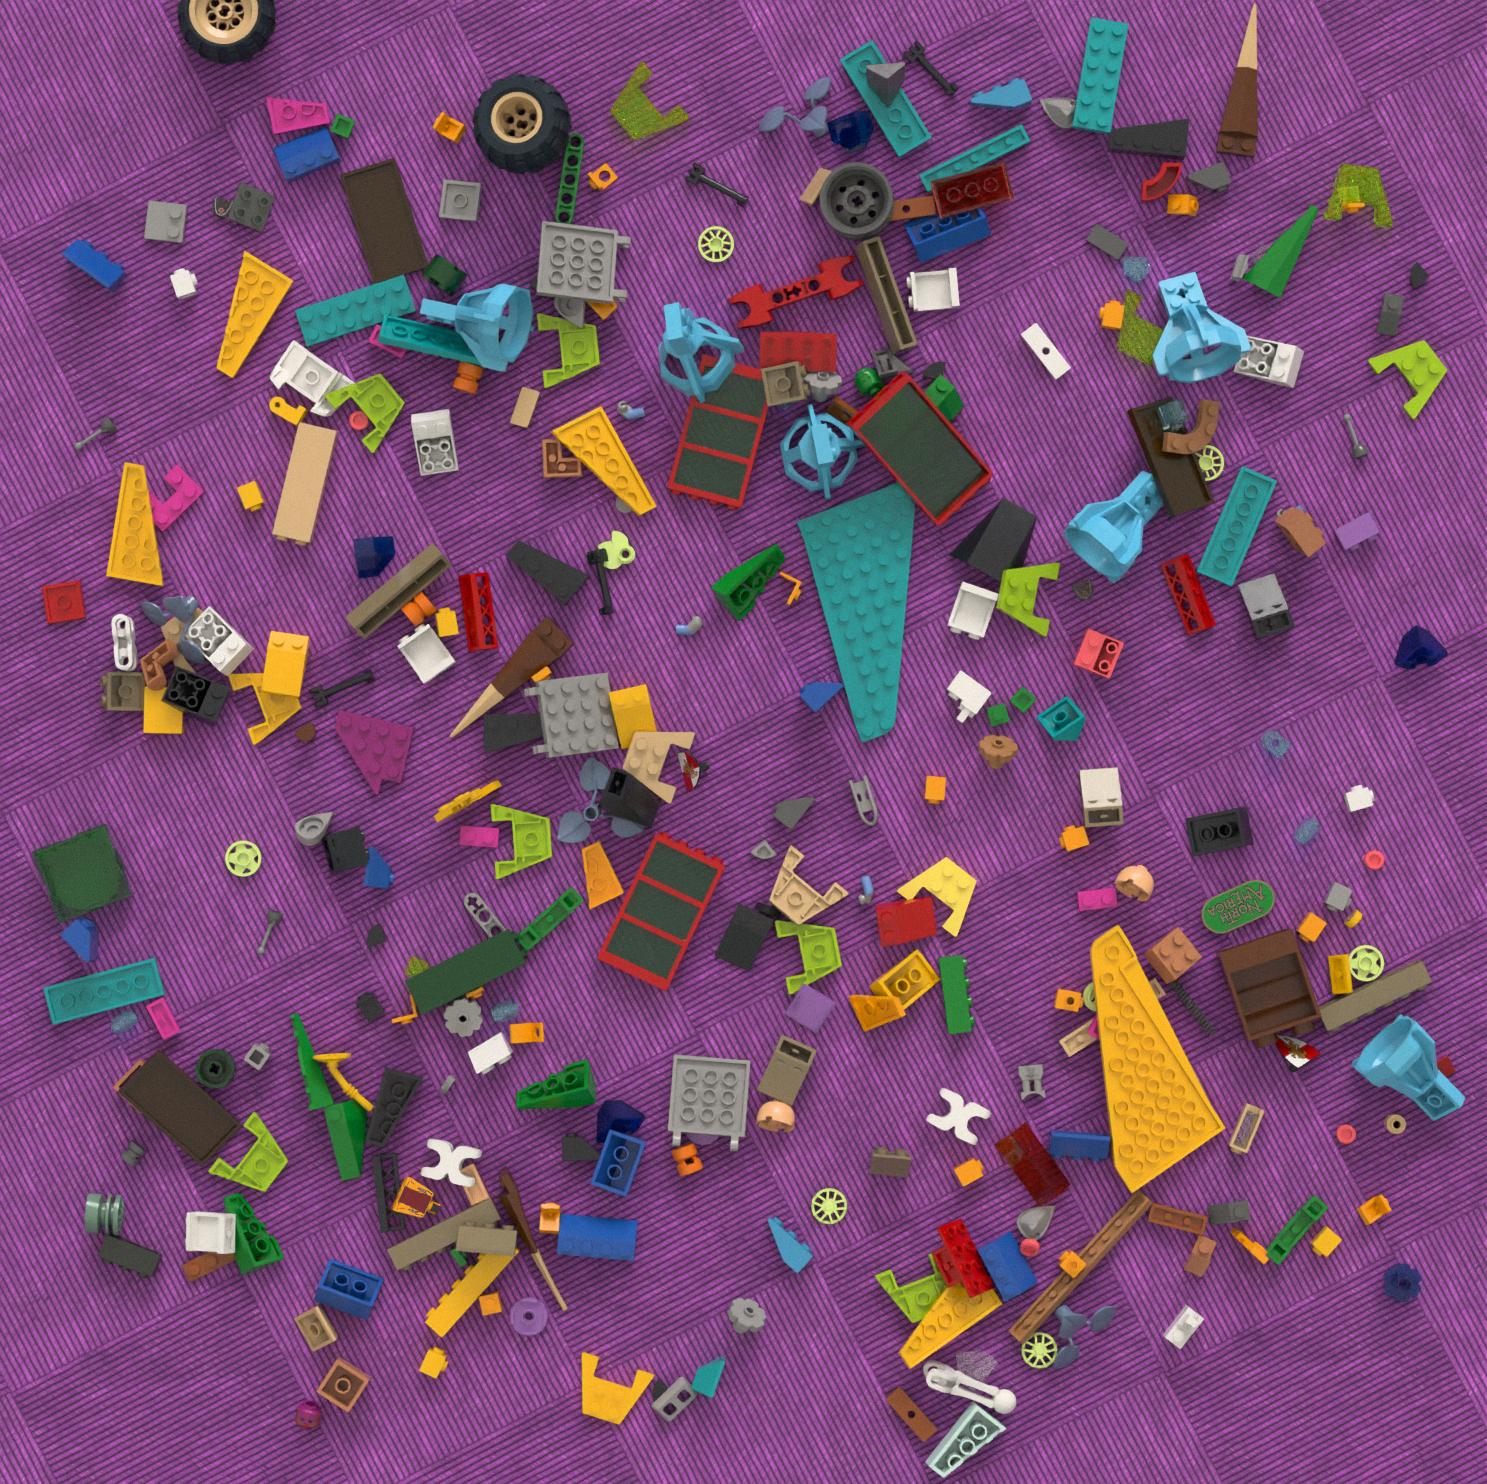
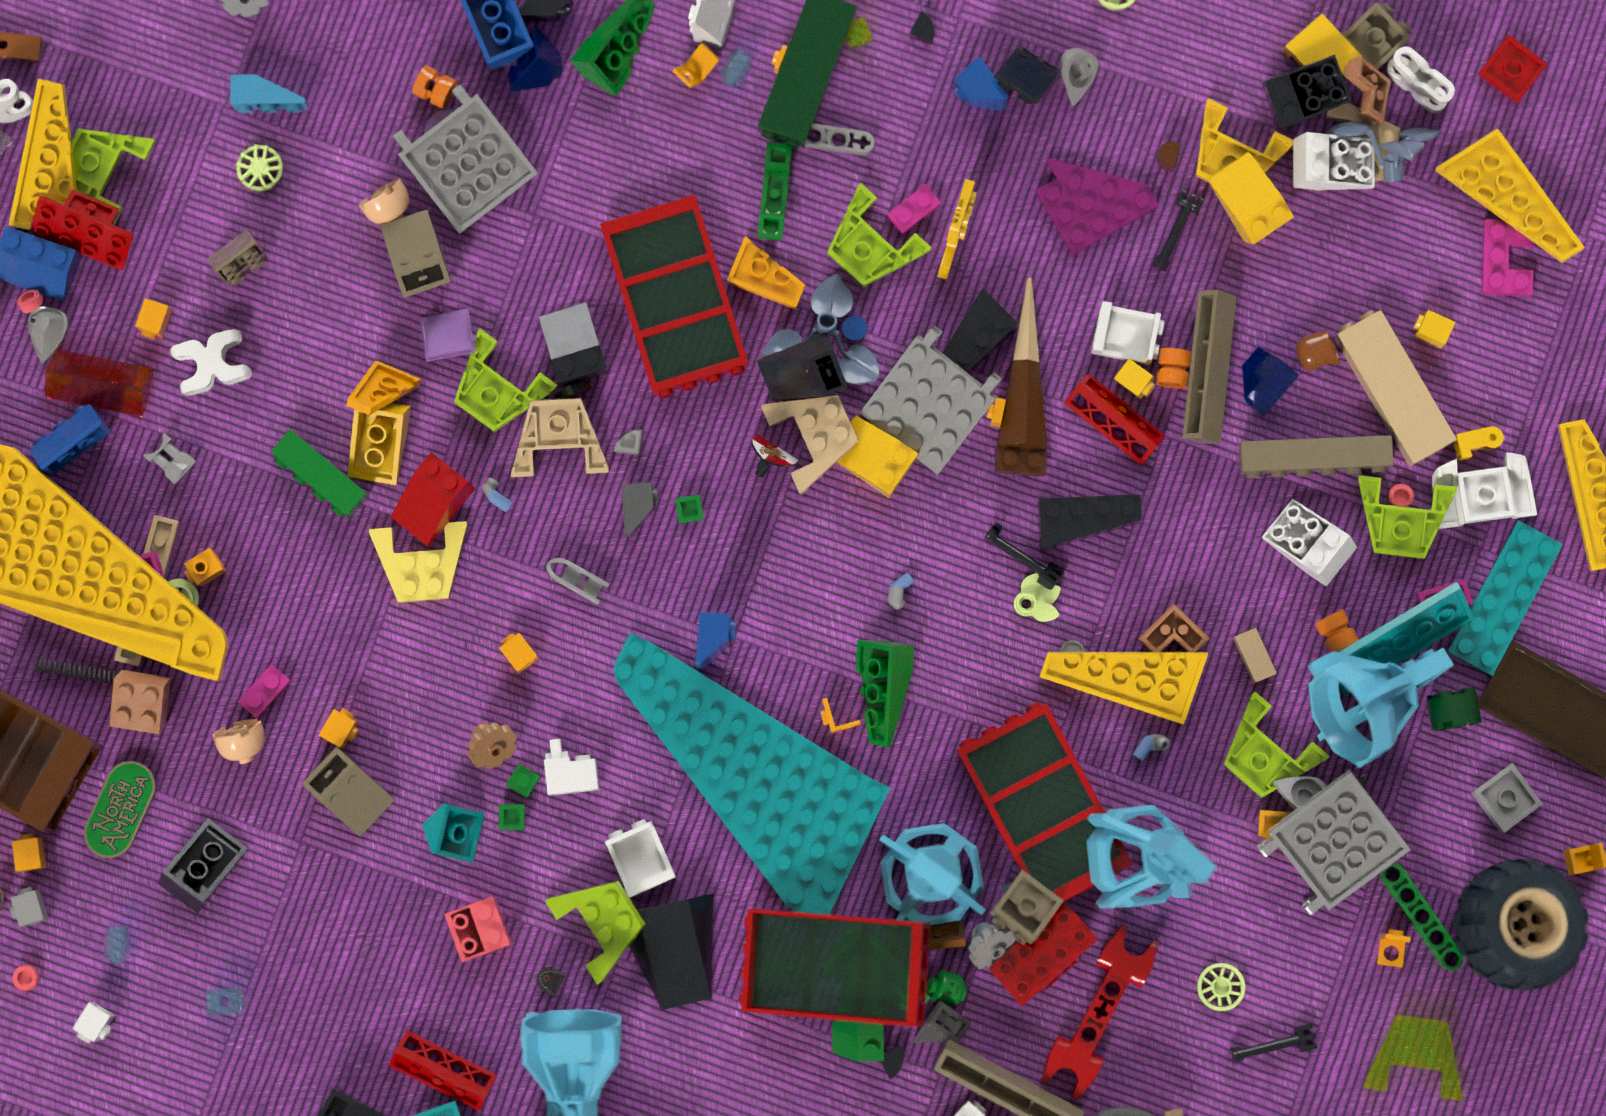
camera: 140 degrees right, 5 degrees down
light grey plant [444,997,483,1037] -> none
none -> green plate [675,495,704,524]
none -> blue tile [842,316,867,342]
none -> dark tan brick [1238,435,1393,479]
none -> dark orange helmet [1296,329,1340,371]

